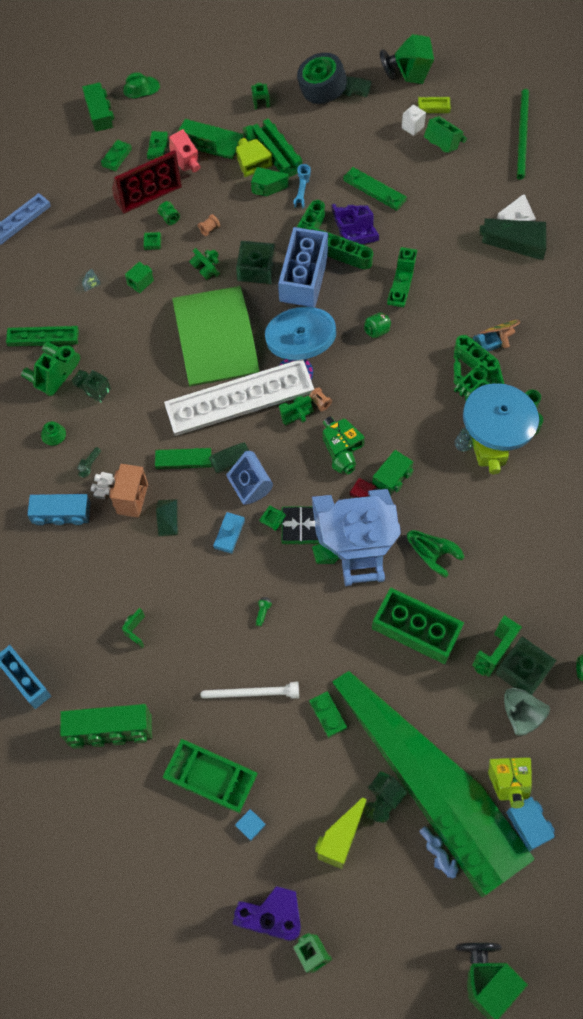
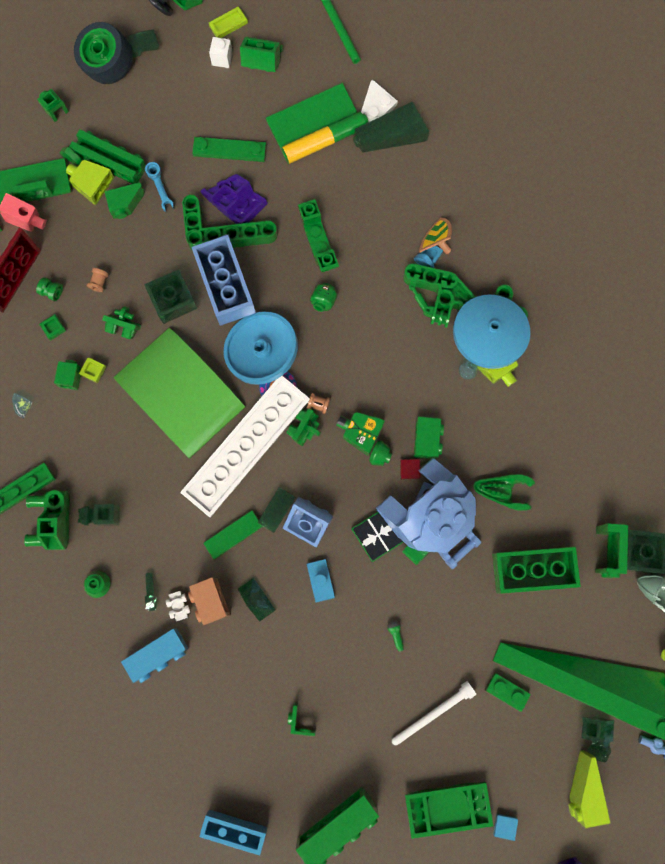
camera: 35 degrees left, 15 degrees up
green tile [259,505,286,531] -> none
none -> lime plate [79,358,106,383]
none -> green door [265,83,368,164]

